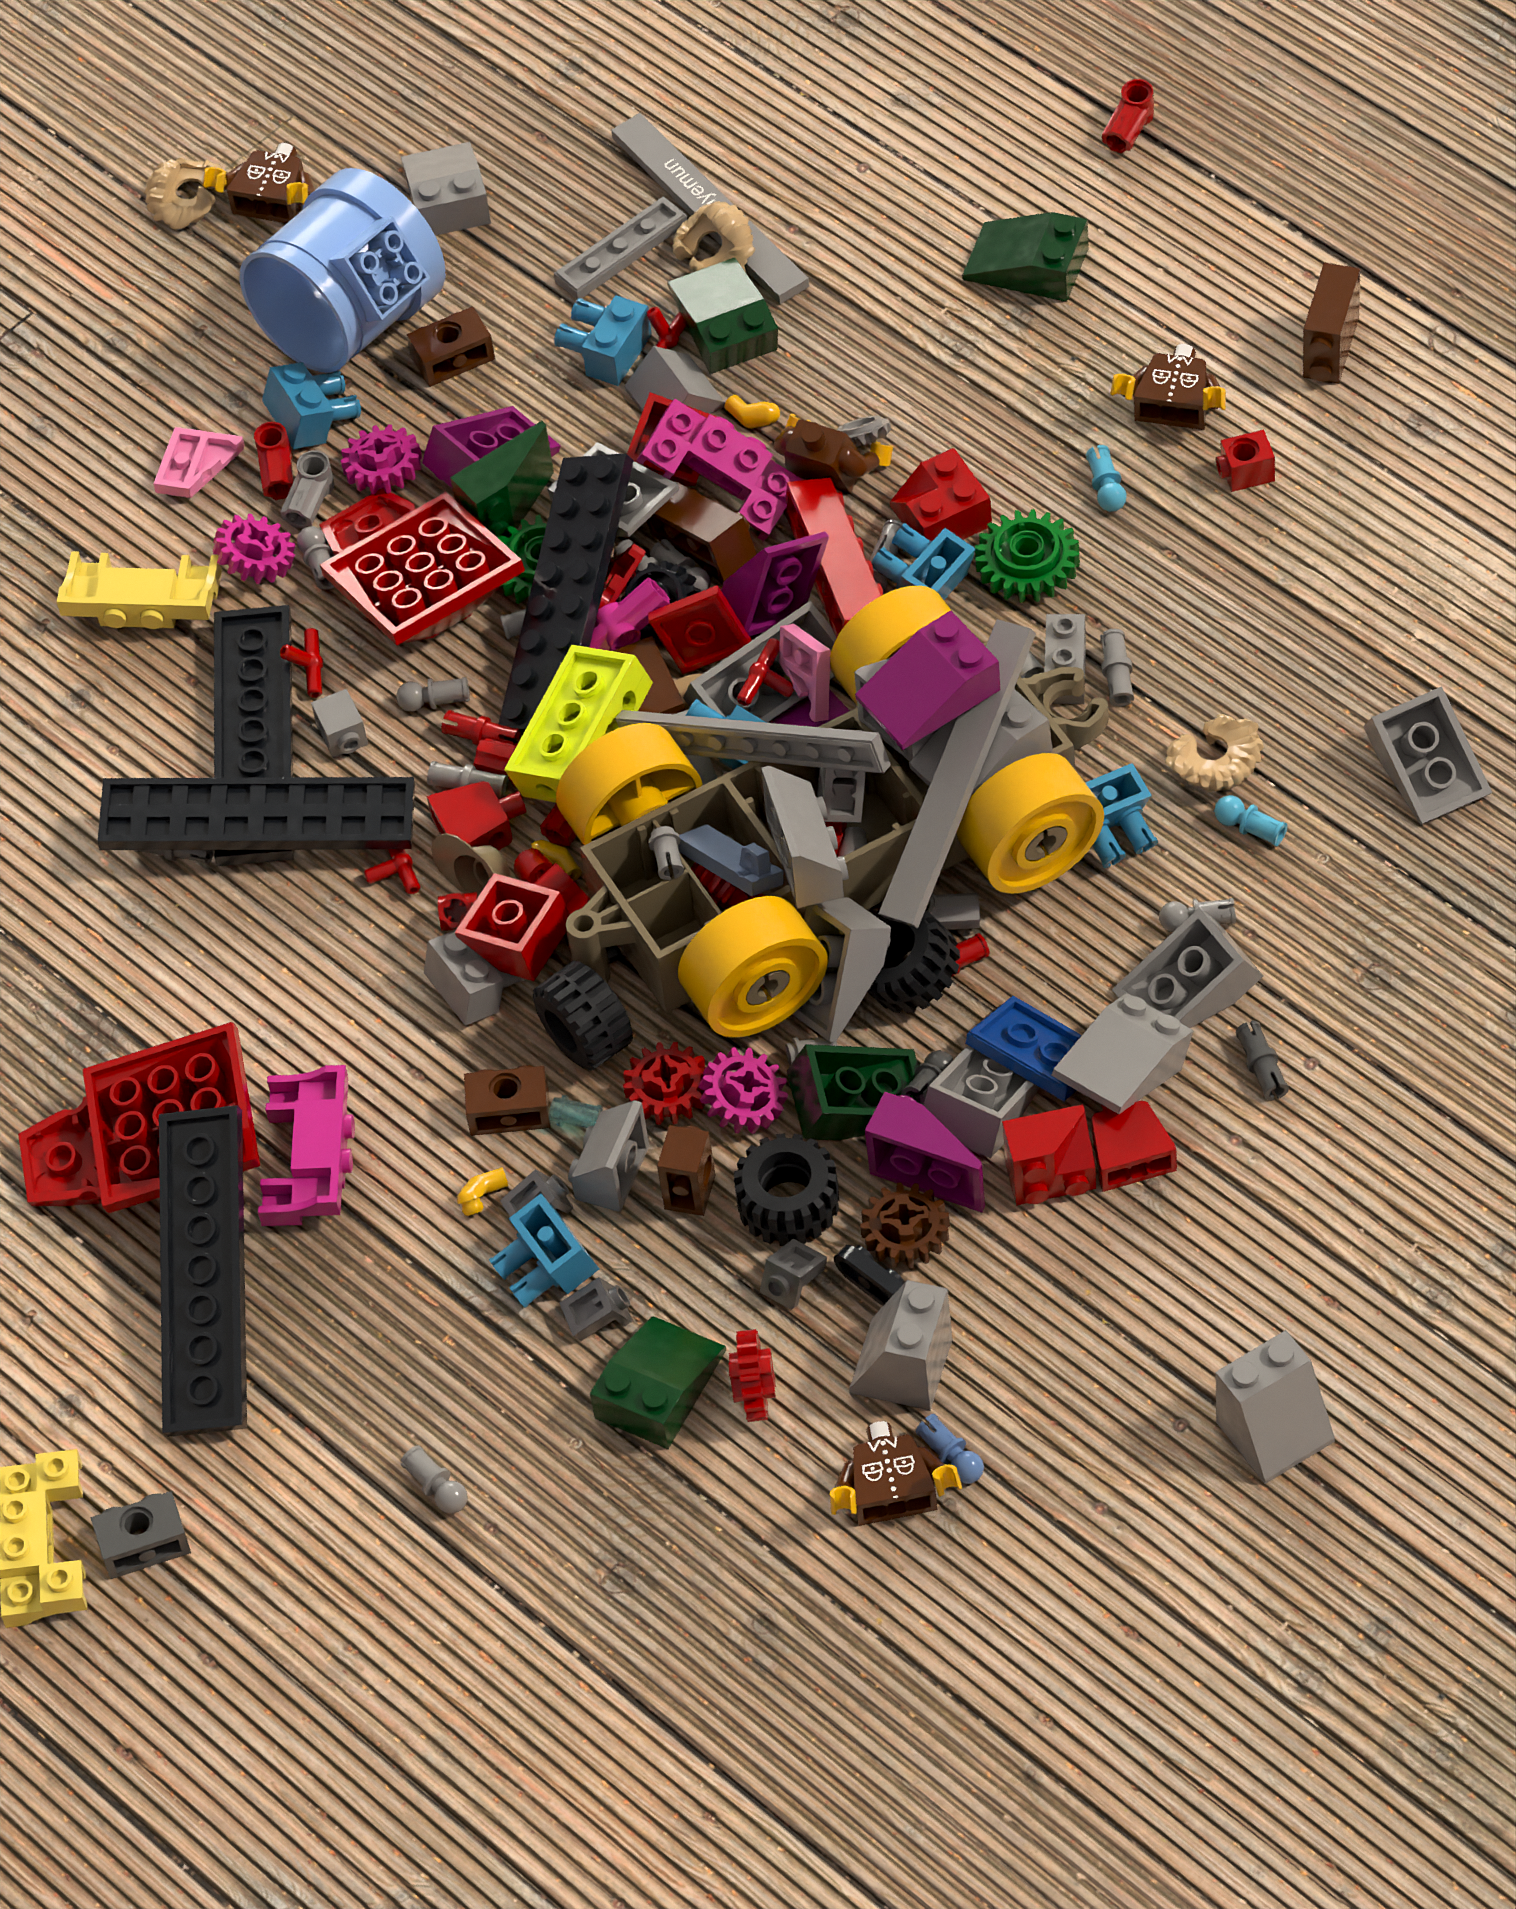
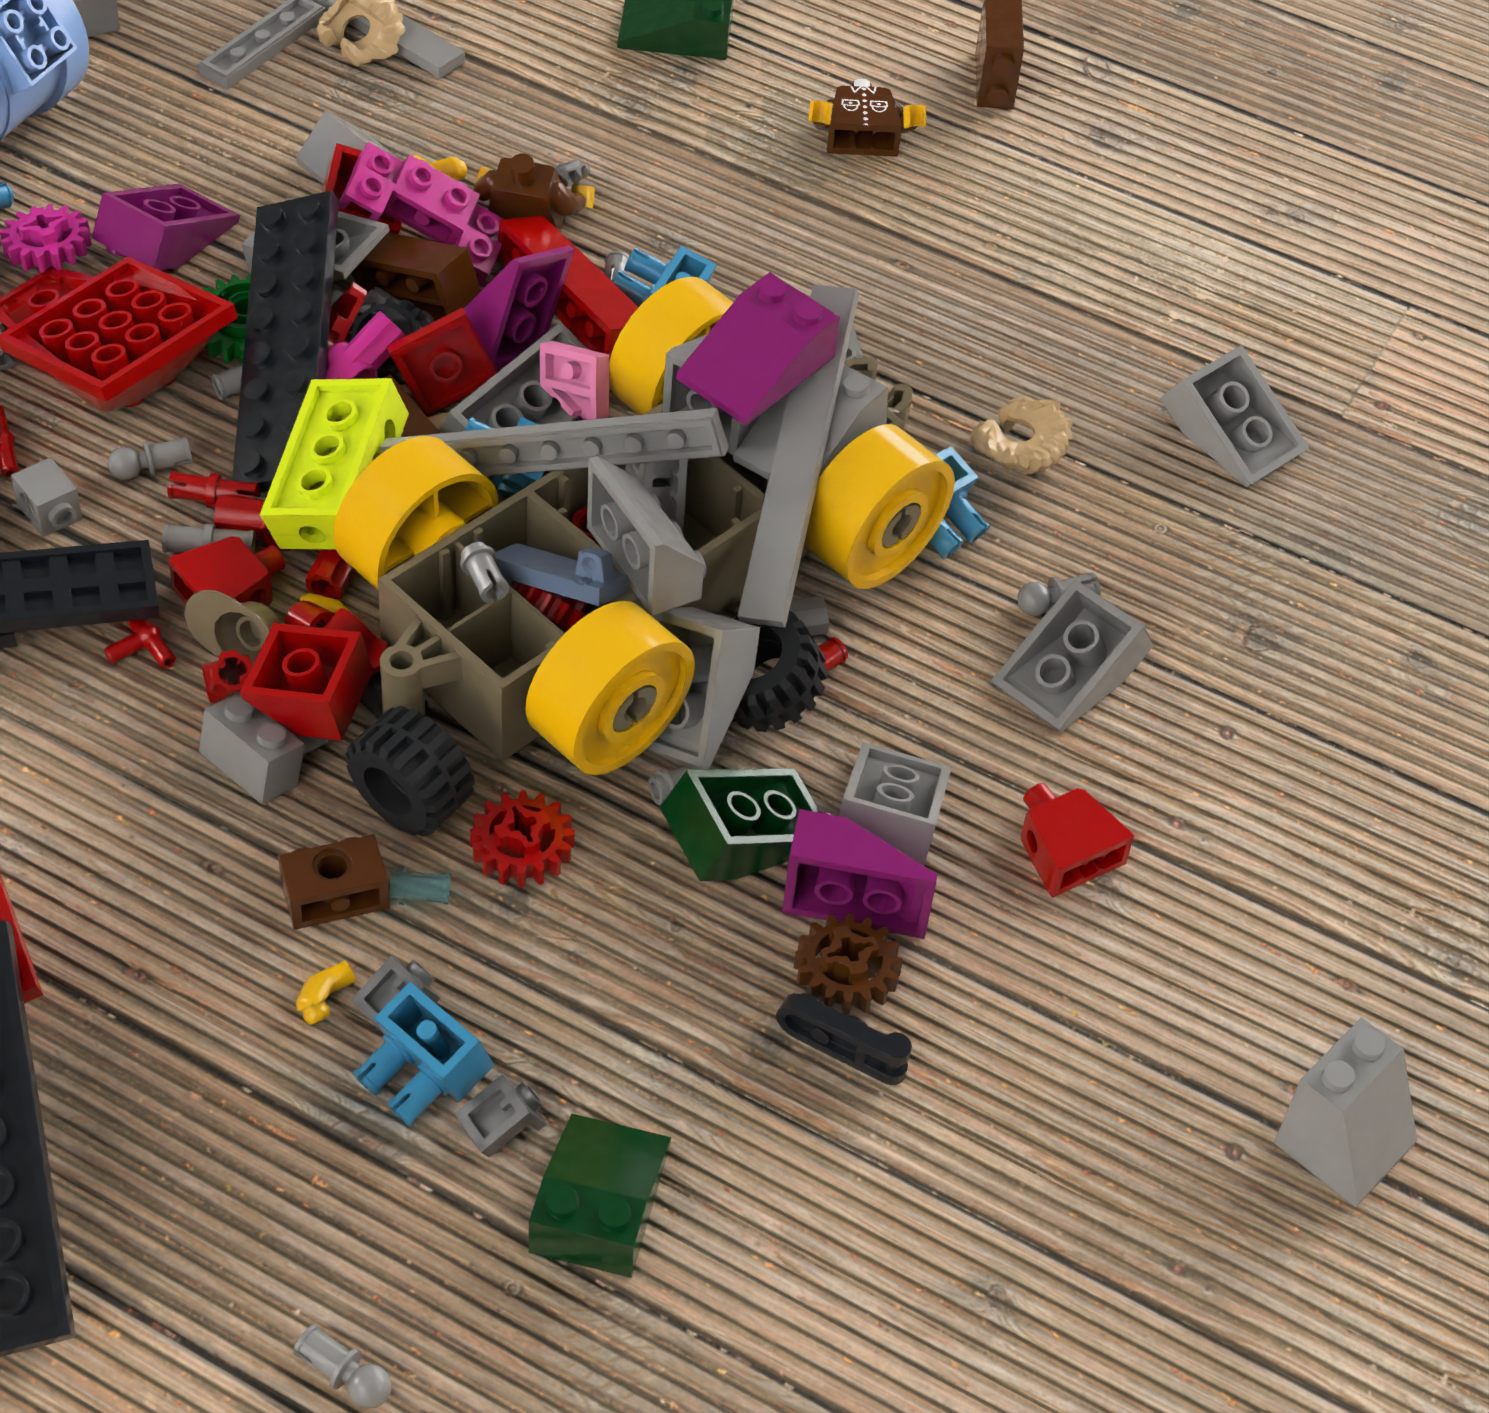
camera: 25 degrees left, 5 degrees down
dark pink bracket [258,1065,355,1226] -> none
reddish brown brick [407,306,495,387] -> none
dark green slope [450,421,554,538] -> none
dark azure brick [554,295,652,386] -> none
light grey slope [568,1100,649,1212] -> none
red piece [646,307,686,350] -> none
reddish brown brick [657,1125,716,1216] -> none
dark green slope [667,257,778,374] -> none
dark pink gear [698,1047,788,1134] -> none
red gear [728,1329,776,1422] -> none
black tyre [734,1133,840,1246] -> none
red piece [736,638,795,706] -> none
flat silver bracket [760,1239,827,1309] -> none
reddish brown torso [830,1421,962,1526] -> none
light grey slope [849,1280,952,1411] -> none
red slope [890,448,992,541] -> none
dark grey pin [901,1050,953,1105] -> none
medium blue pin [916,1414,984,1484] -> none
blue tile [965,996,1082,1101] -> none
green gear [975,509,1080,603] -> none
red slope [1002,1104,1096,1206] -> none
light grey slope [1052,993,1194,1114] -> none
medium azure pin [1086,445,1127,512] -> none
light grey pin [1100,629,1134,707] -> none
medium azure pin [1214,795,1288,846] -> none
red brick [1216,430,1275,492] -> none
dark grey pin [1235,1021,1289,1101] -> none

